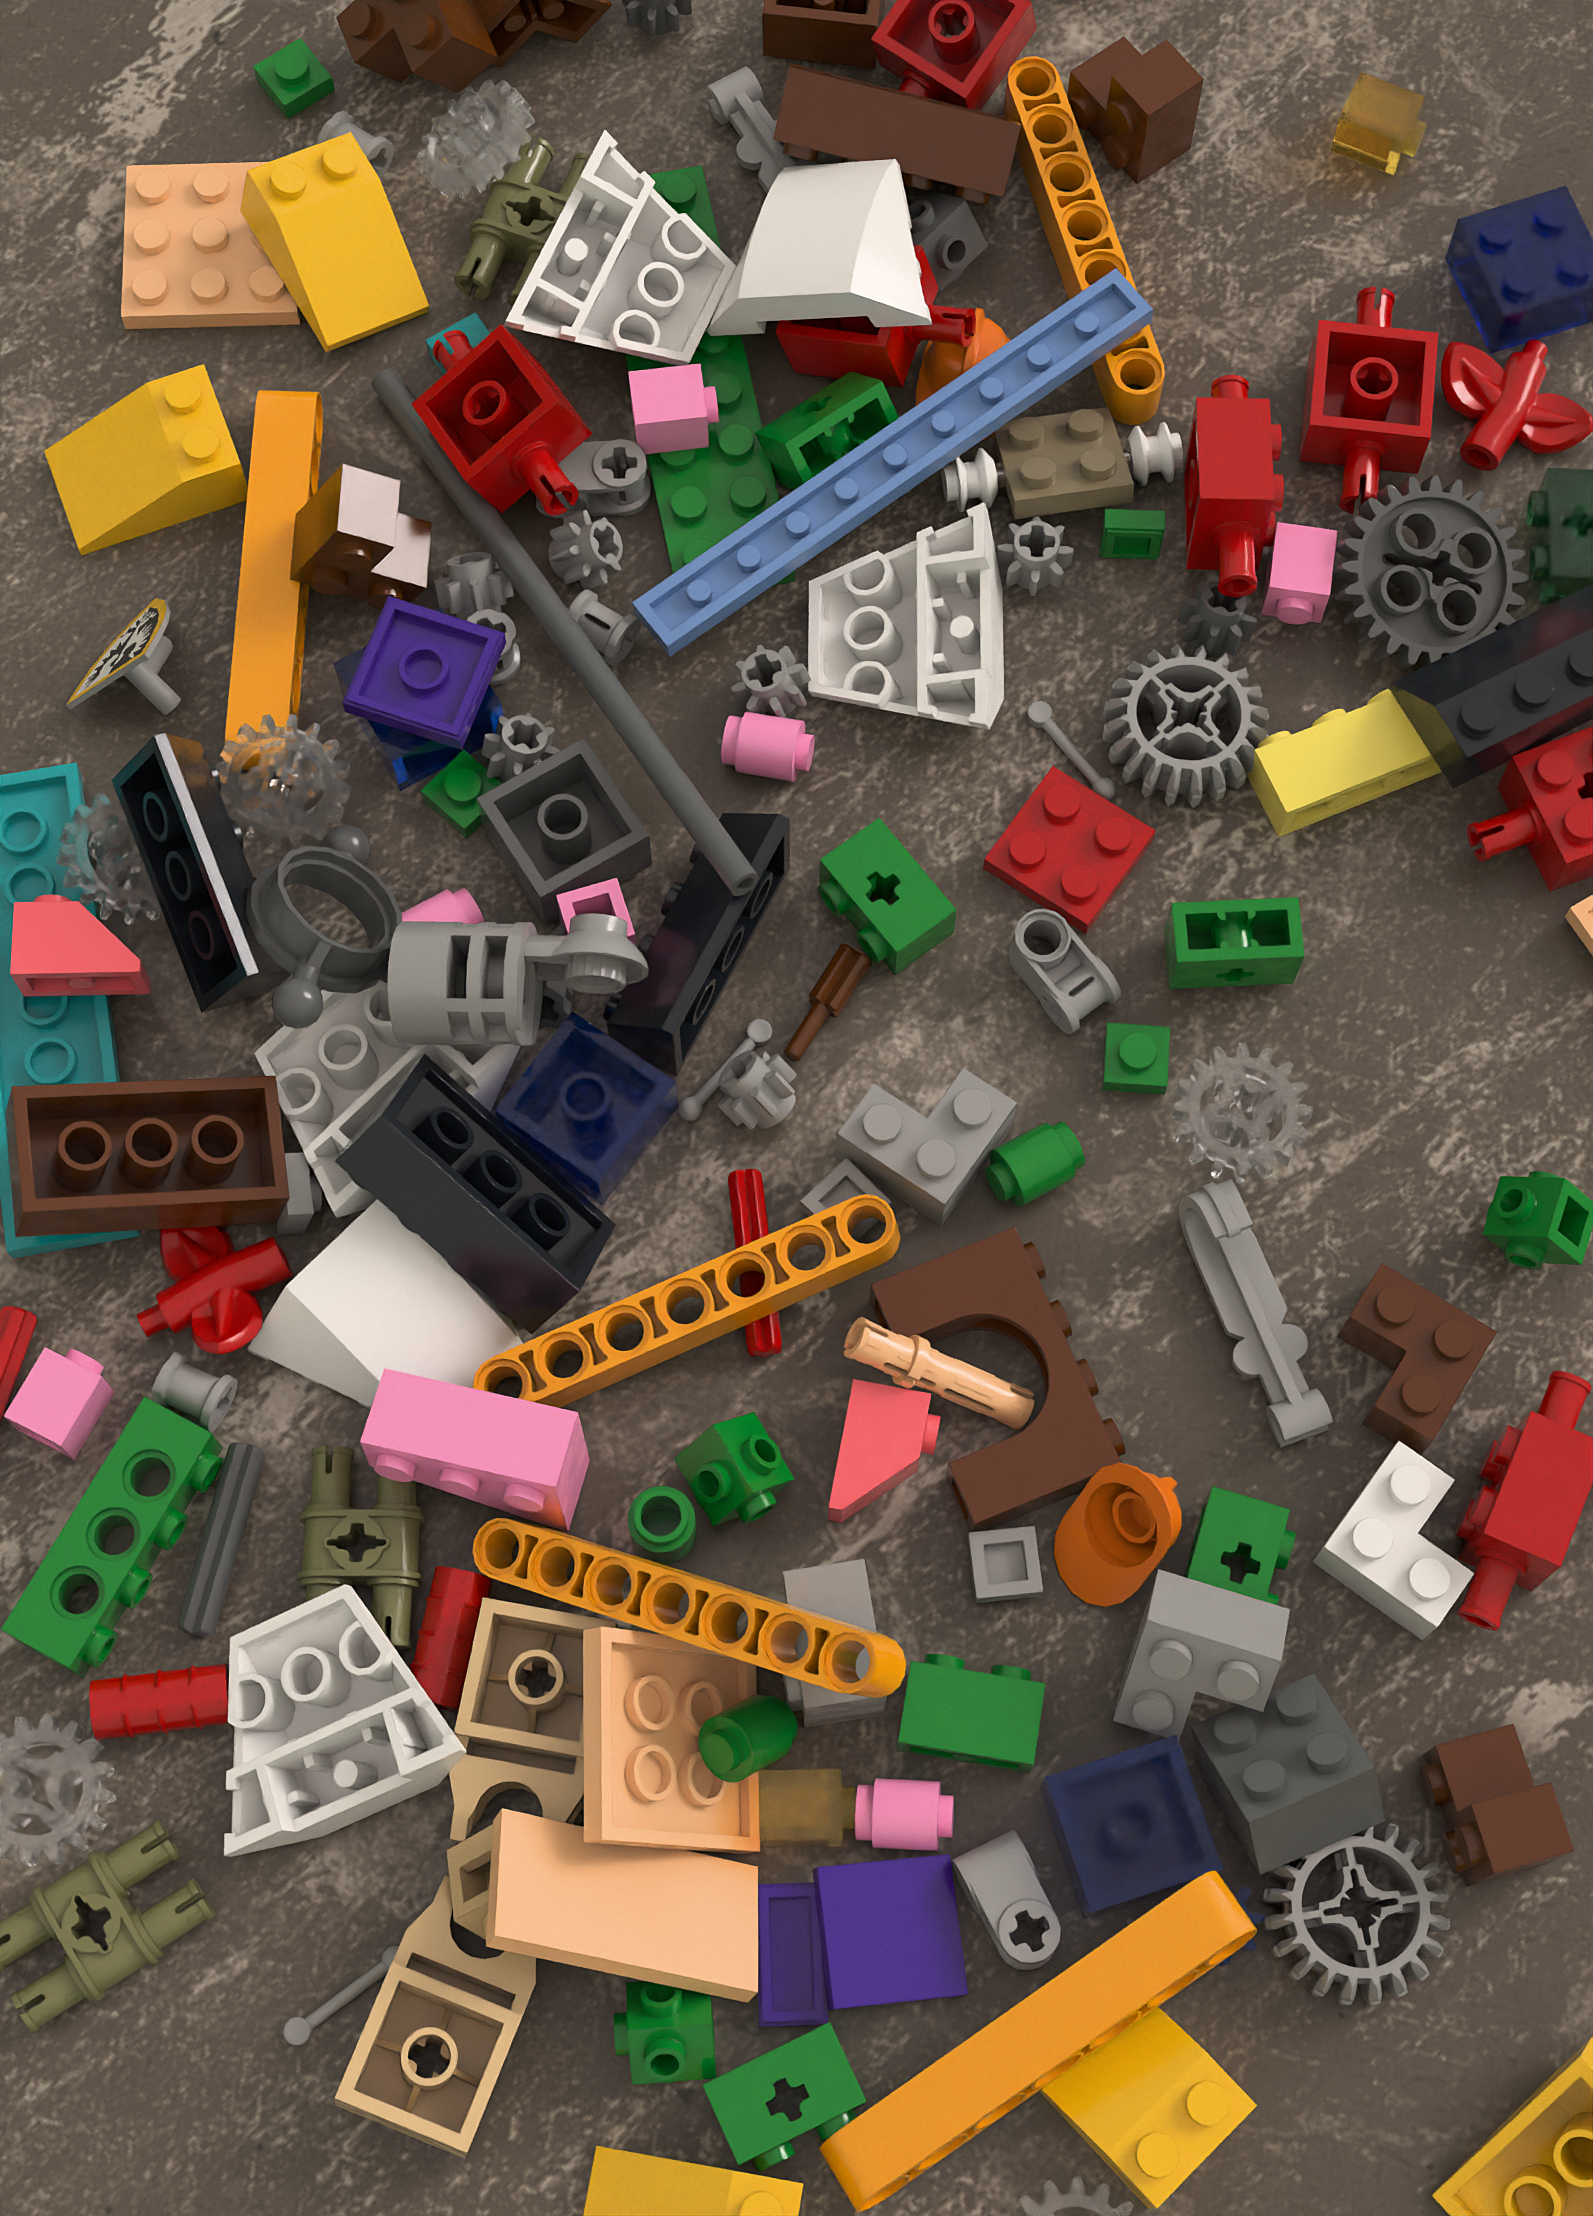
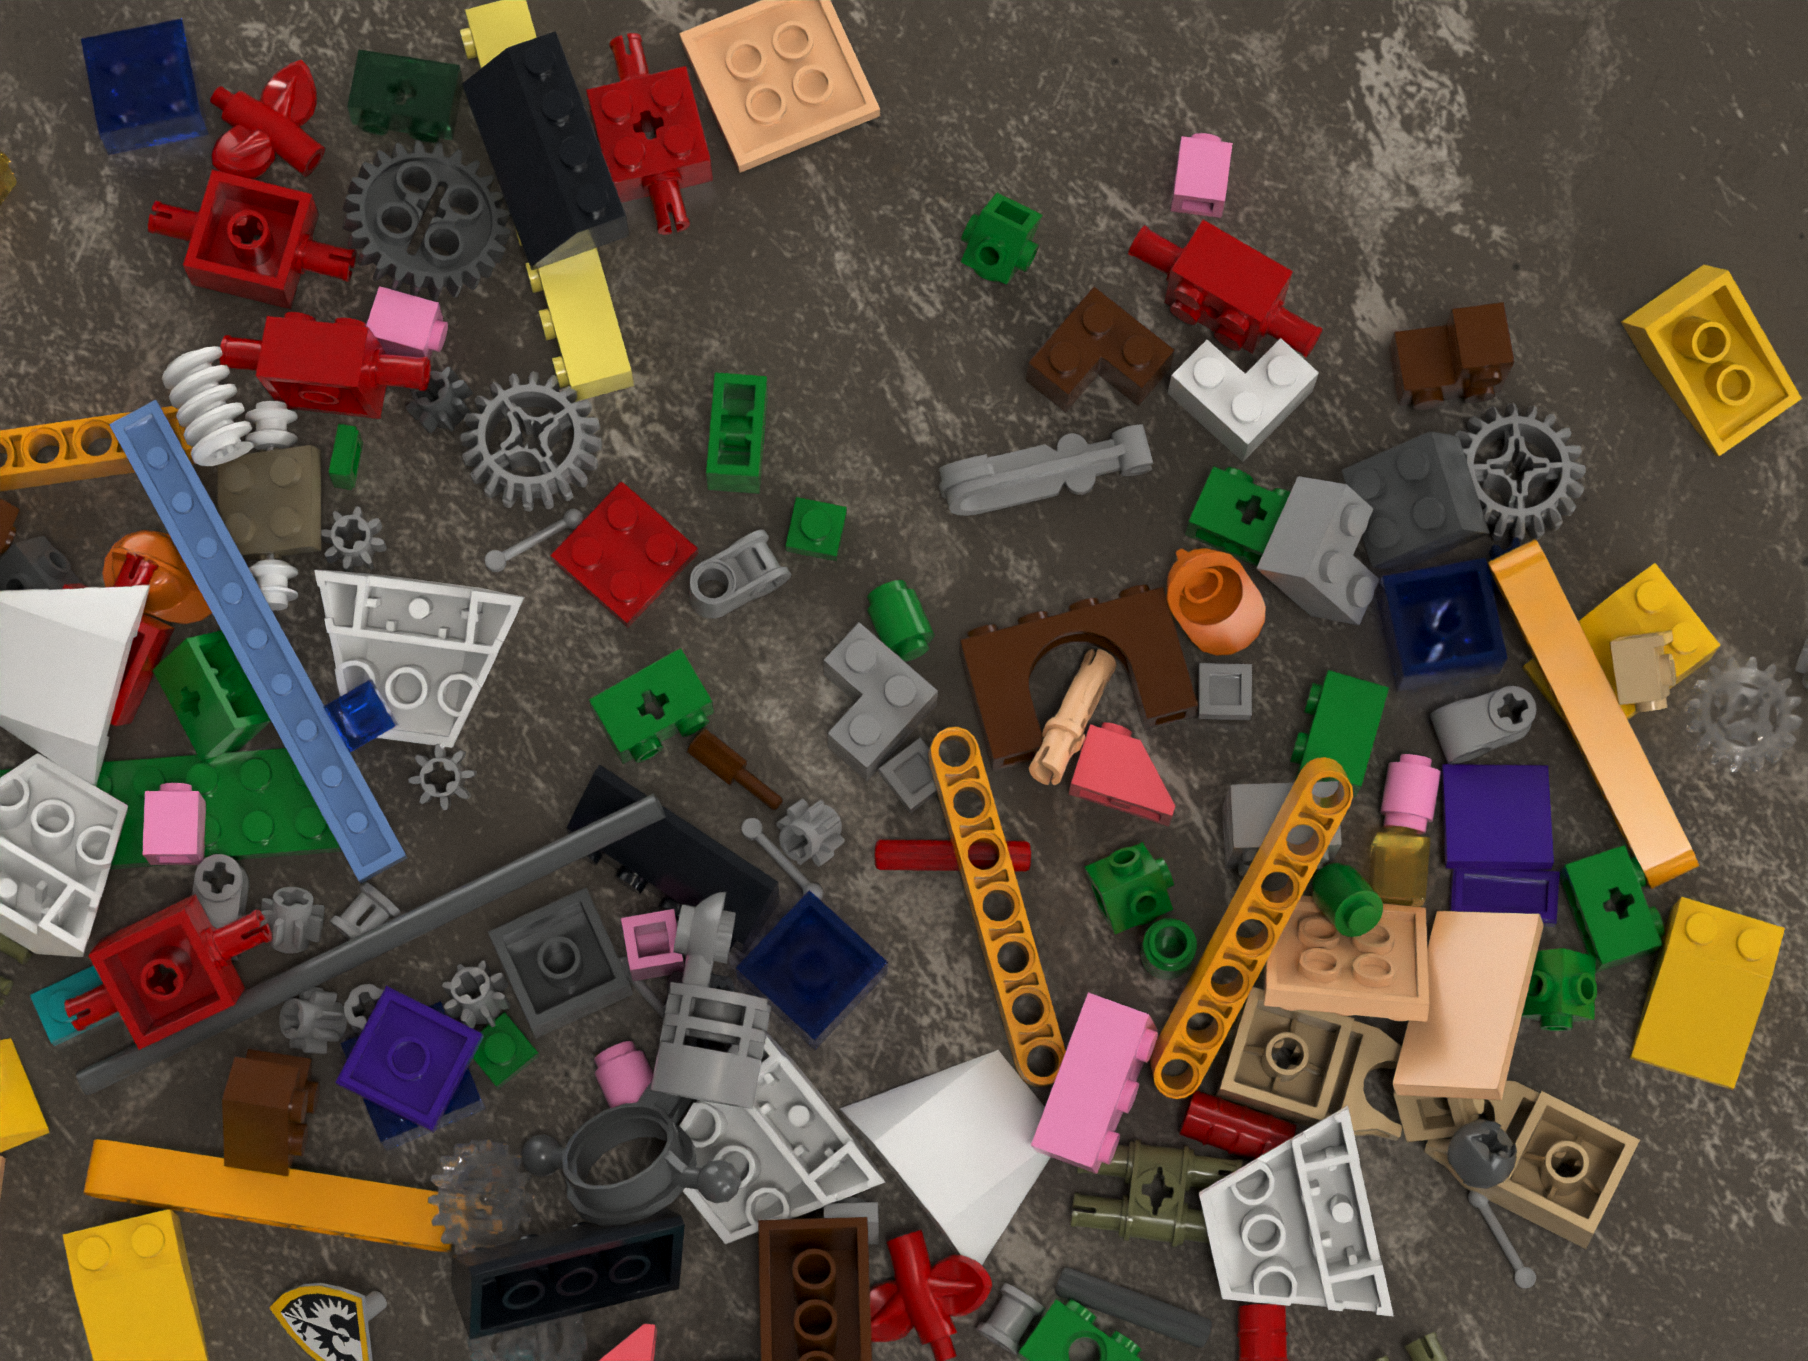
camera: 85 degrees left, 5 degrees up
black slope [335,1054,616,1335] -> none
bright pink brick [721,712,815,782] -> none
clear gear [1171,1042,1313,1183] -> none
none -> white piece [162,346,254,466]
none -> clear blue tile [323,679,399,753]
none -> dark grey piece [1447,1119,1517,1189]
none -> tan brick [1610,630,1676,712]

